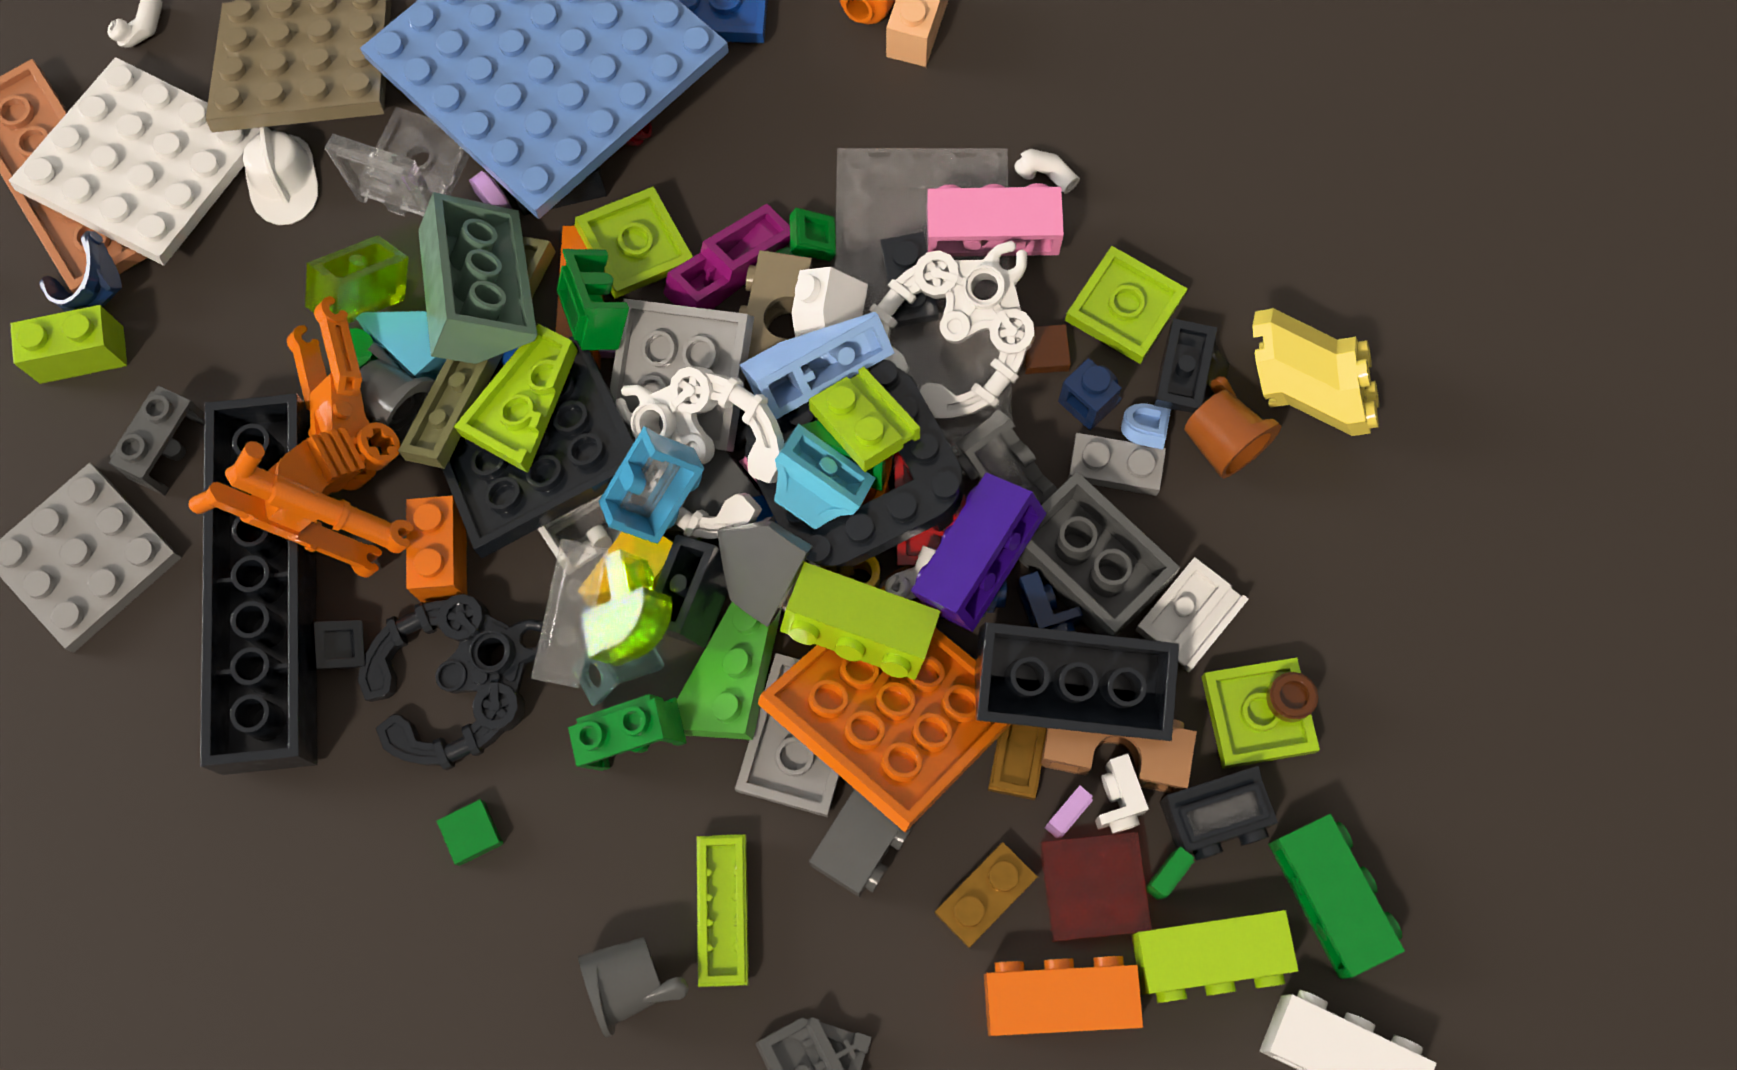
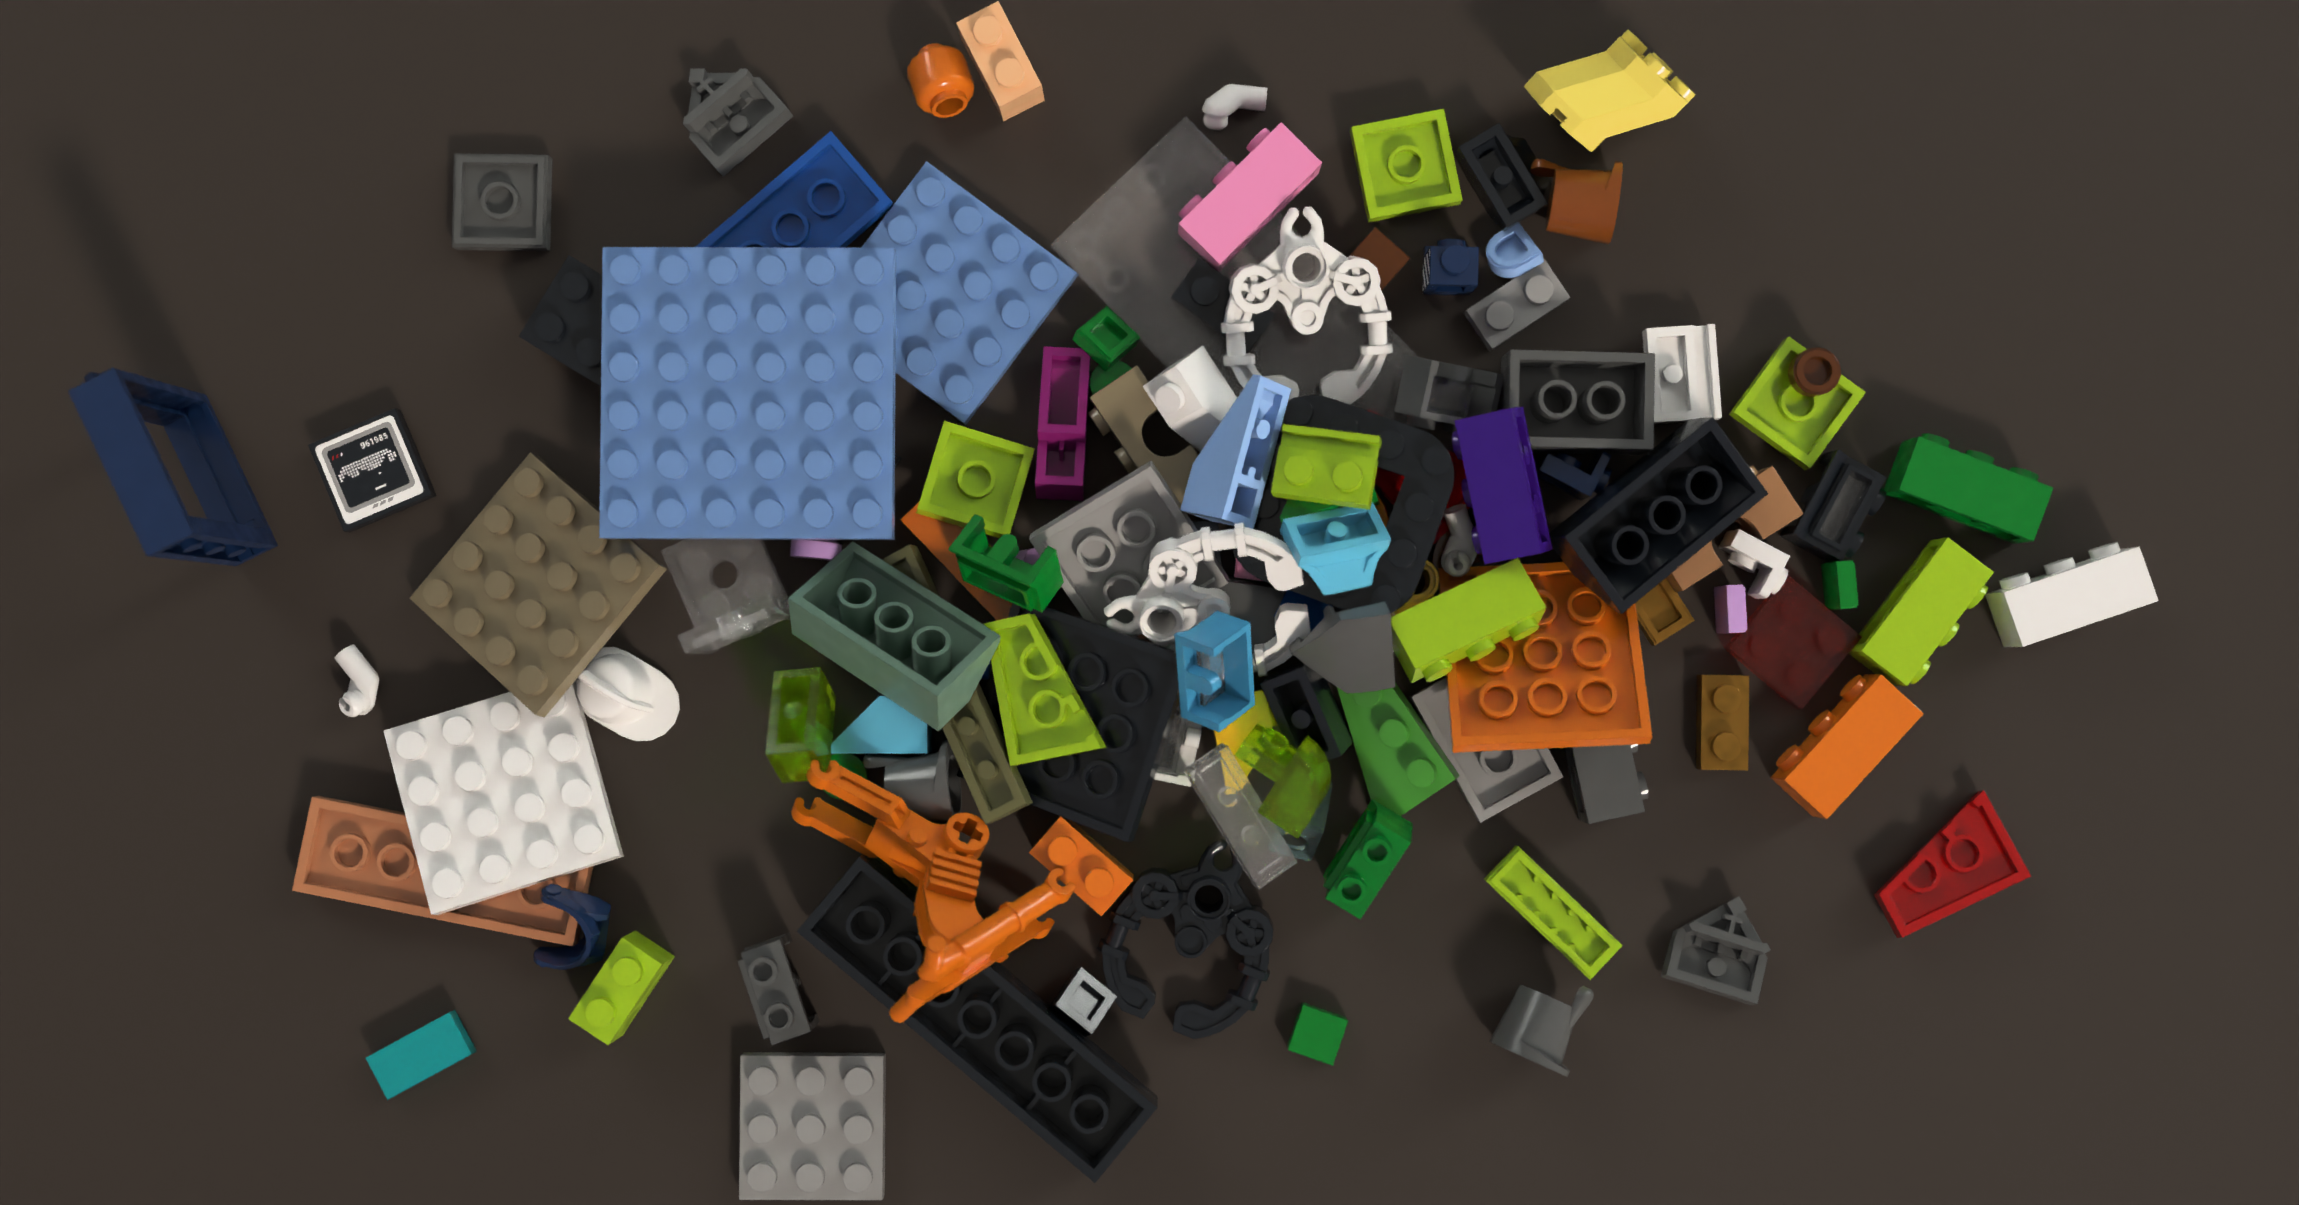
camera: 45 degrees left, 15 degrees up
none -> medium blue plate [861,161,1078,425]

